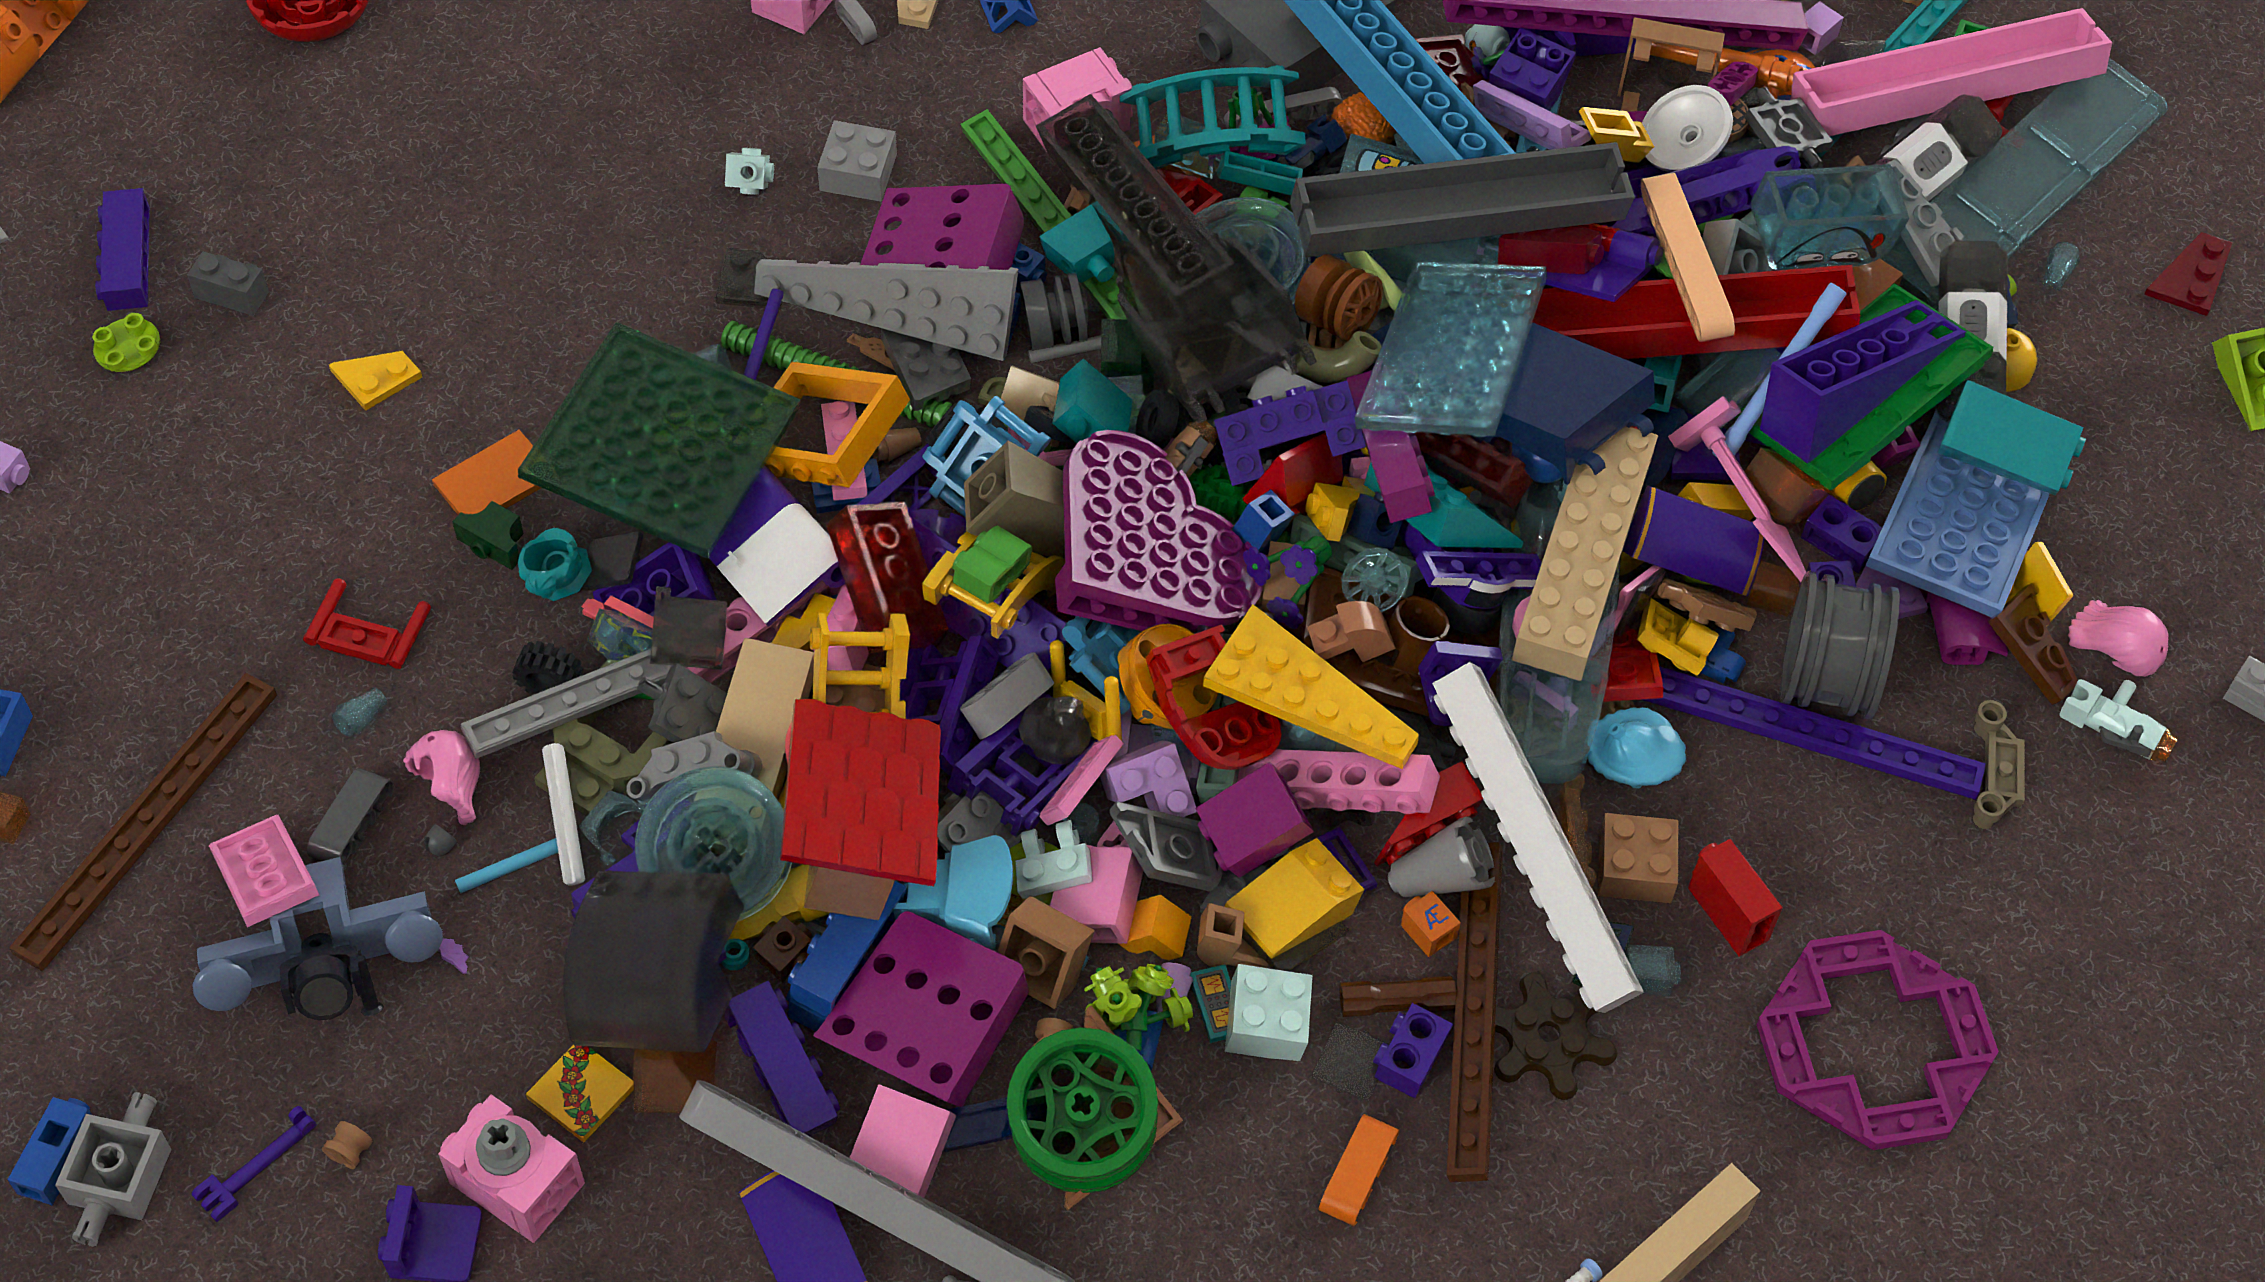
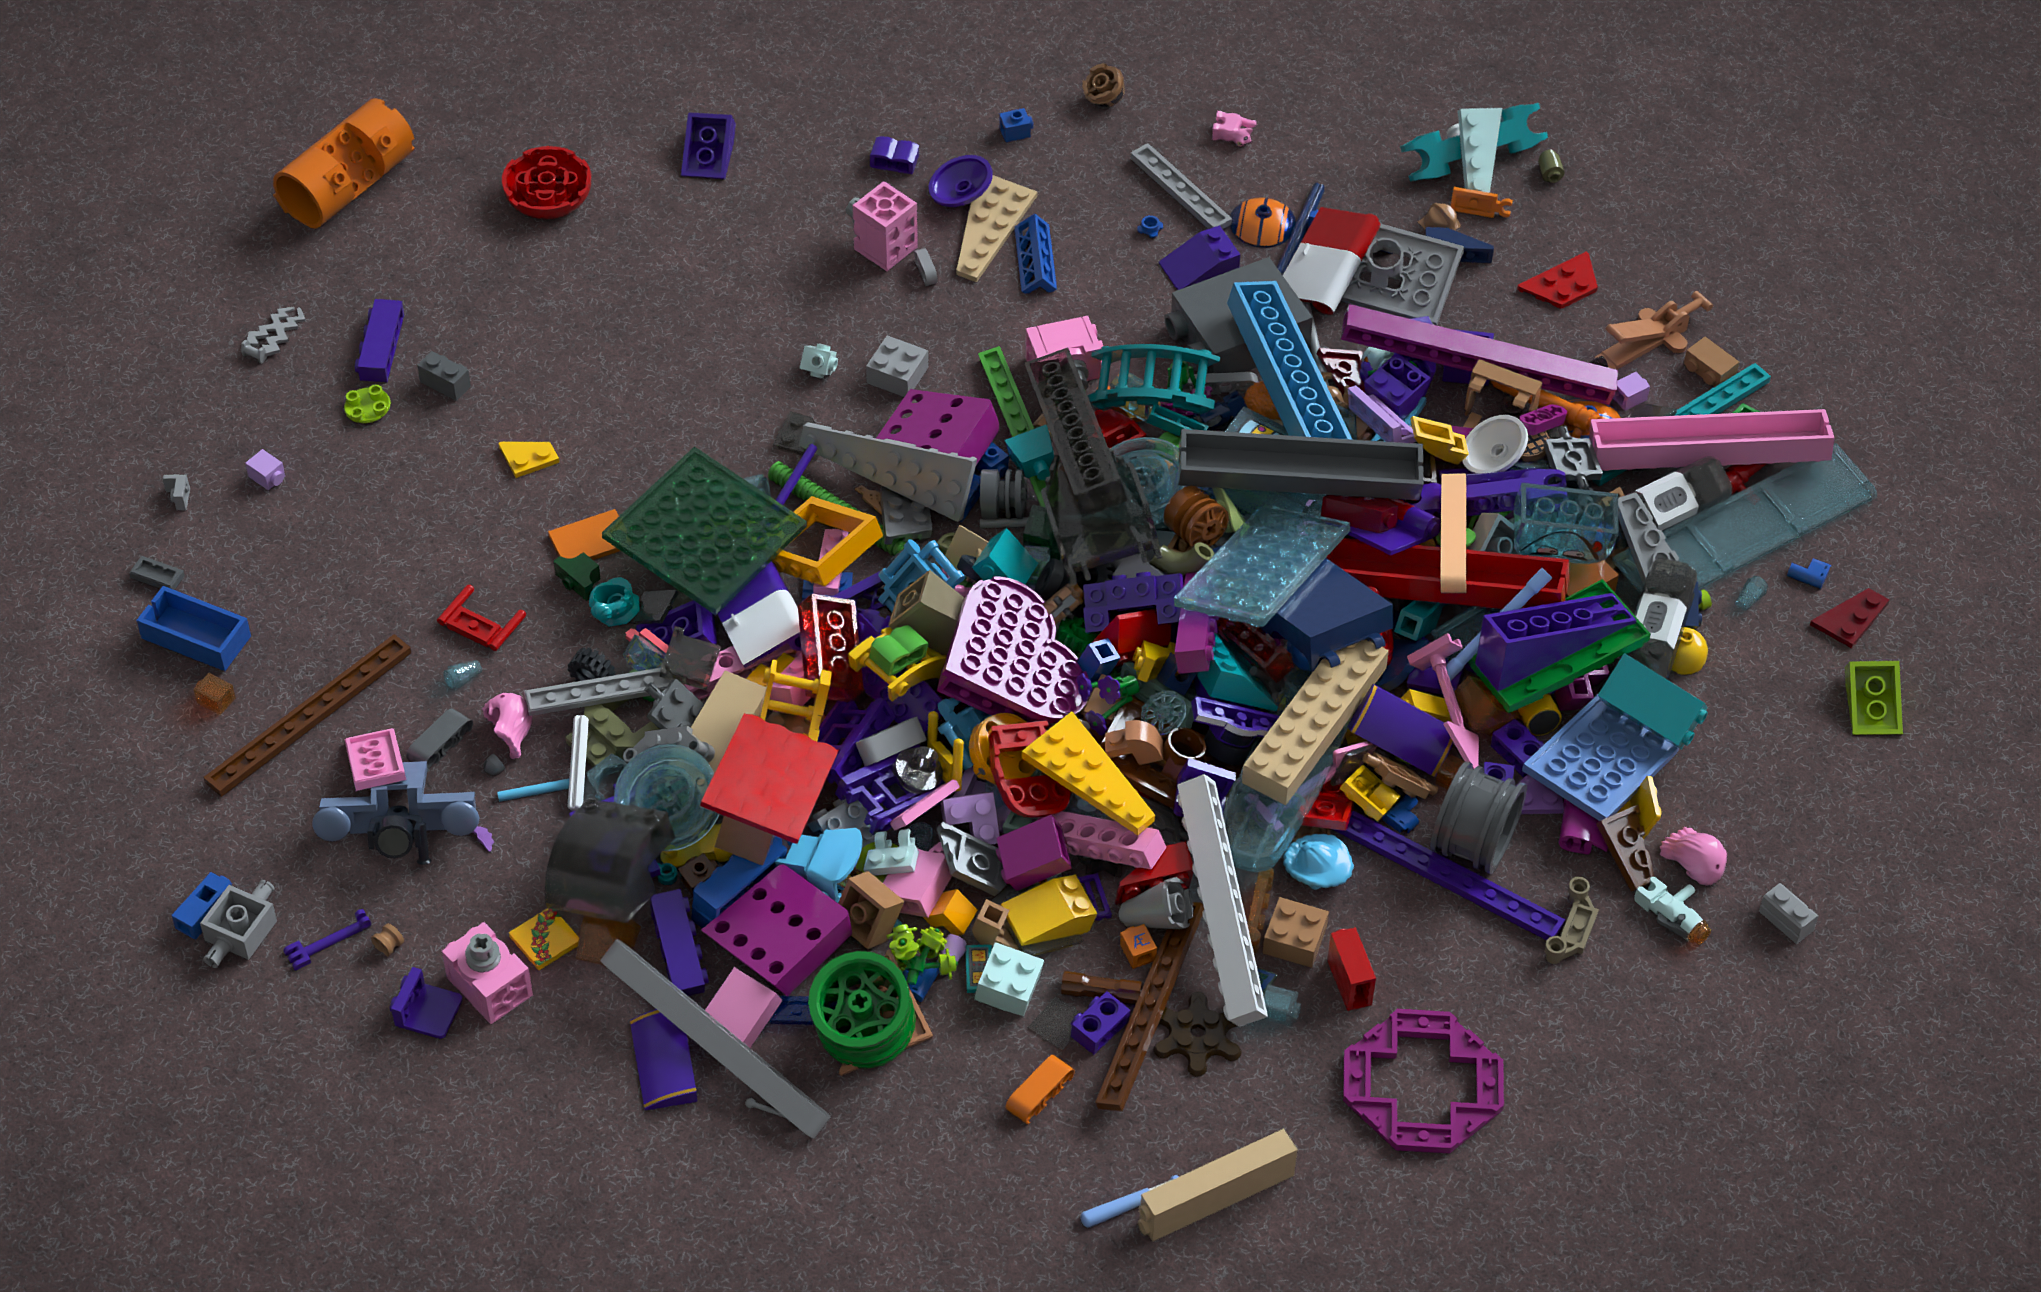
camera: 15 degrees right, 5 degrees down
medium nougat cone [872,427,921,463] -> none
none -> blue piece [1787,558,1831,589]

